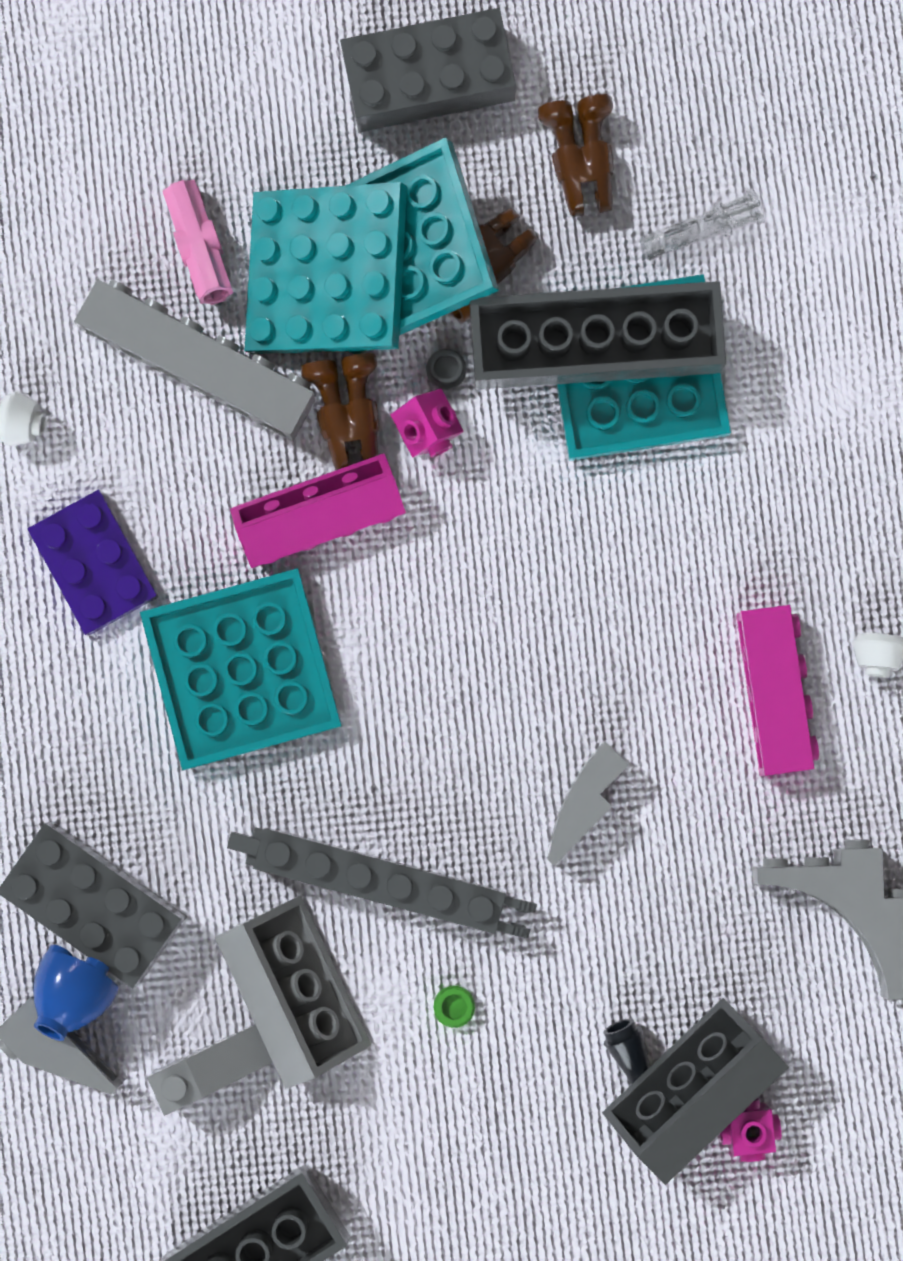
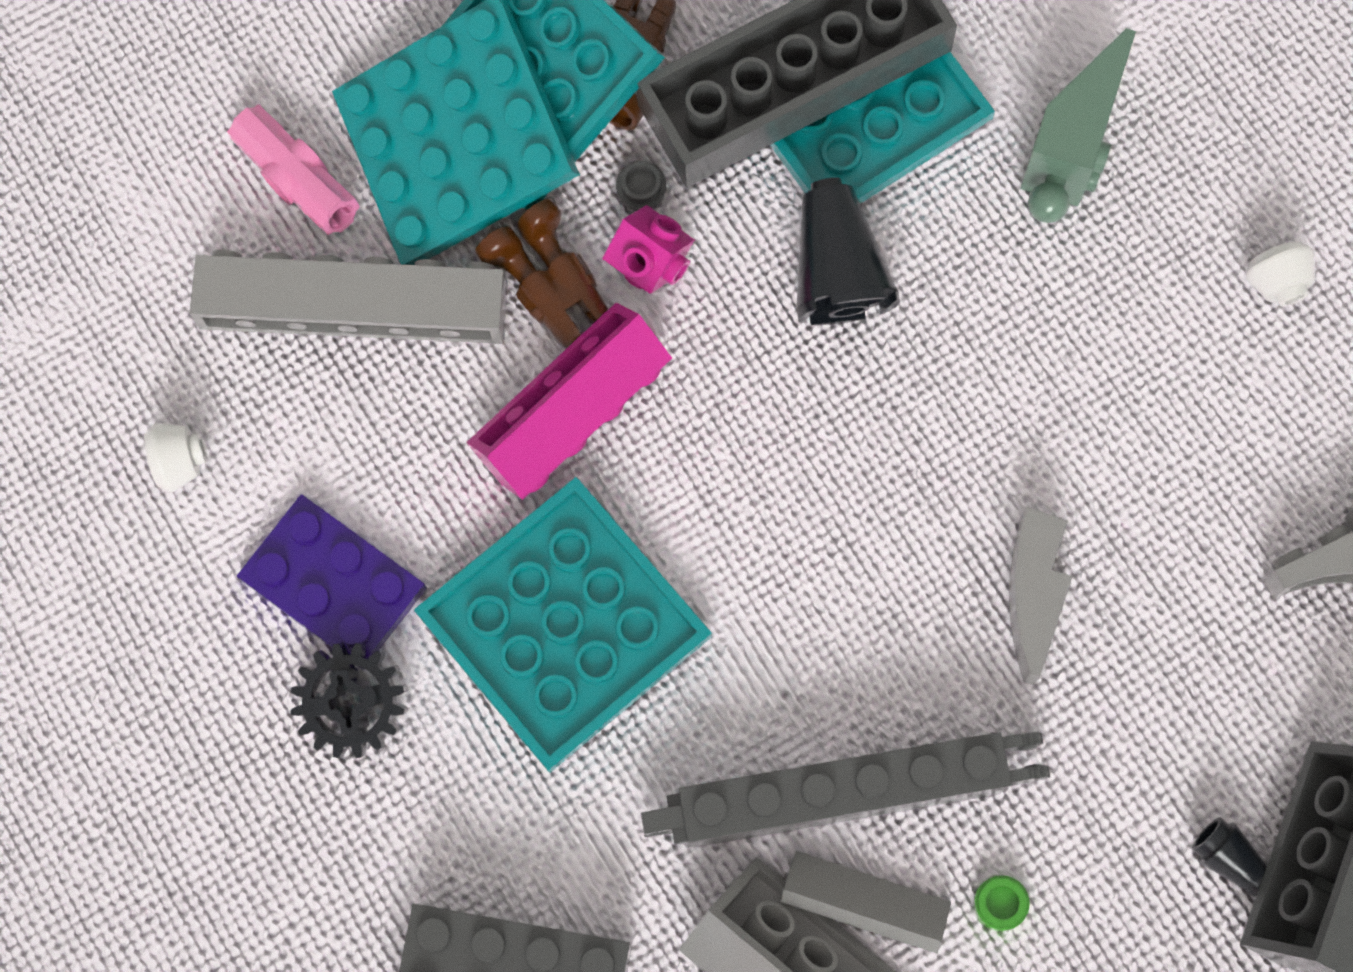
camera: 25 degrees left, 10 degrees down
dark pink brick [736,605,819,776] -> none
none -> black gear [290,642,408,759]
none -> light grey tile [780,851,951,954]
none -> black cone [796,178,900,326]
none -> sand green slope [1020,28,1136,223]

